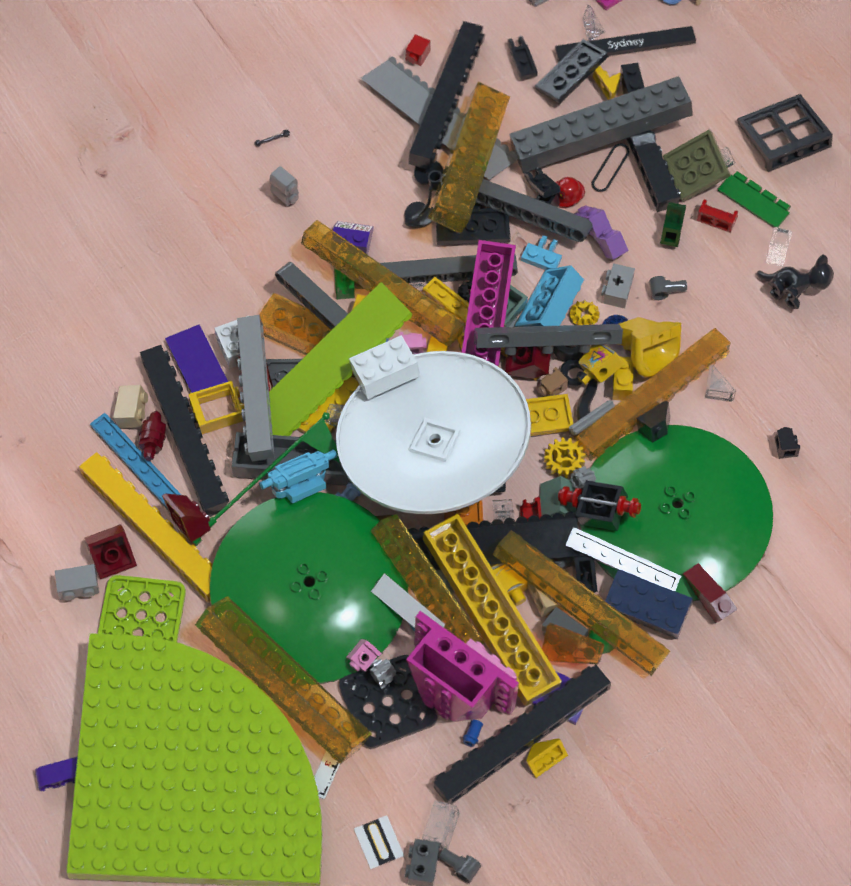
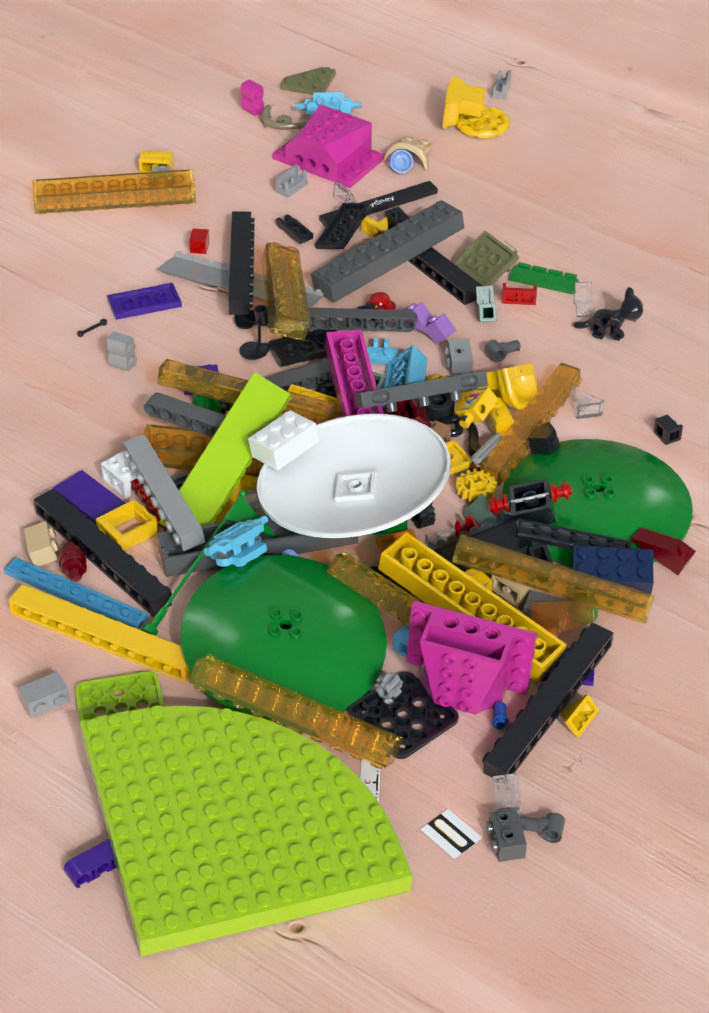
camera: 20 degrees left, 20 degrees down
dark red slope [84,524,137,580] -> none
dark red slope [162,493,211,543] -> none
bright pink brick [346,639,381,671] -> none
white sticker [371,574,445,628] -> none
black hinge [524,167,561,199] -> none
light grey gear [570,466,596,491] -> none
black piece [592,143,630,192] -> none
black window [737,94,833,172] -> none
none -> dark purple tile [107,283,182,320]

